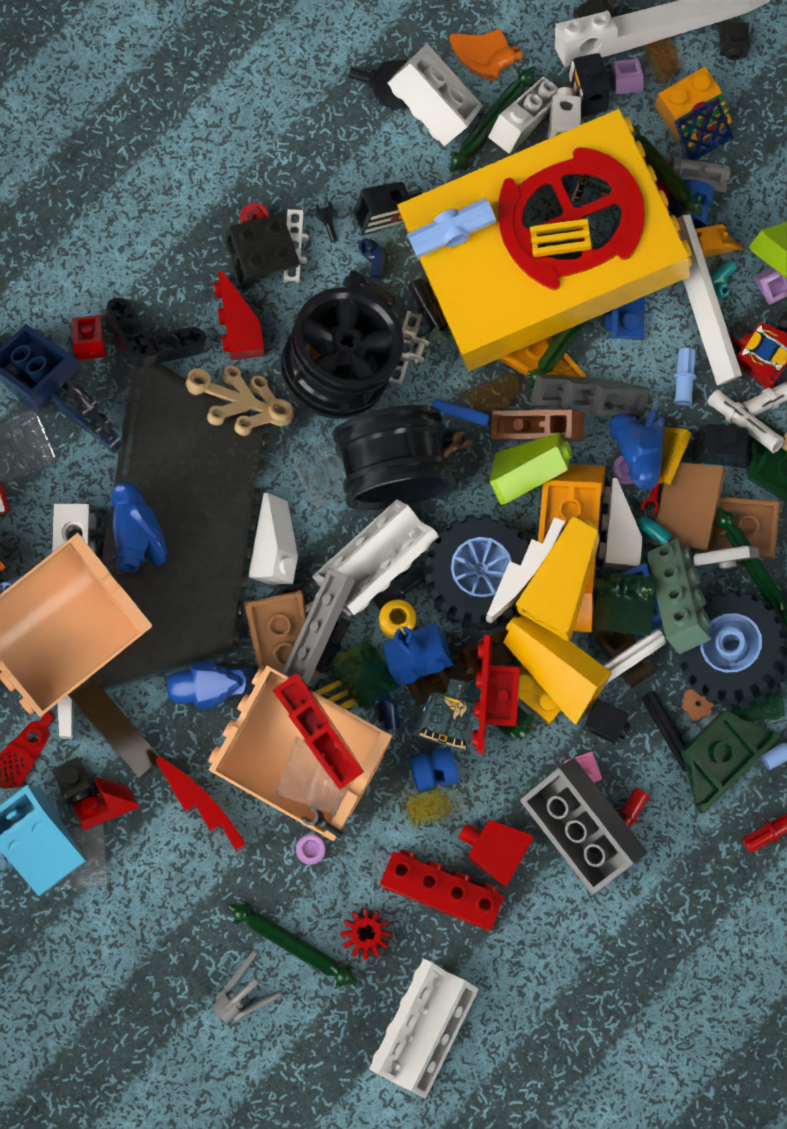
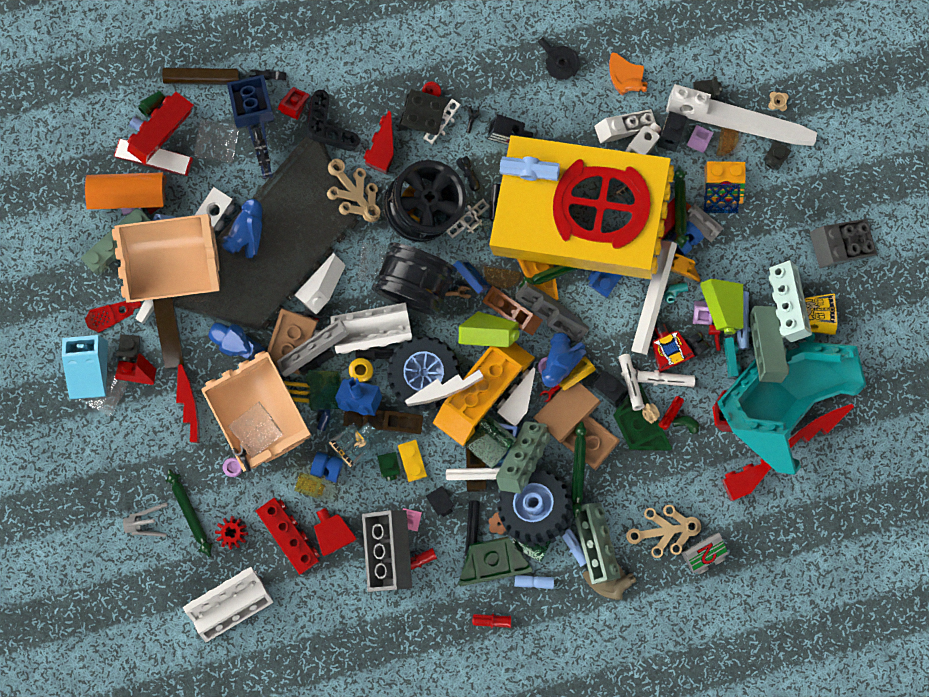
camera: 40 degrees right, 5 degrees up
red slope [272,673,364,790] -> none
dark blue arm [358,238,386,279] -> none
white slope [388,44,483,146] -> none
dark green wheel [449,66,536,172] -> none
red bracket [472,634,521,754] -> none
yellow slope [503,615,612,725] -> none
yellow slope [516,517,600,642] -> none
yellow tile [530,218,592,257] -> none
teal arm [637,516,673,545] -> none
light blue axle [674,348,697,406] -> none
light grey plate [693,546,760,569] -> none
none -> black piece [249,69,286,81]

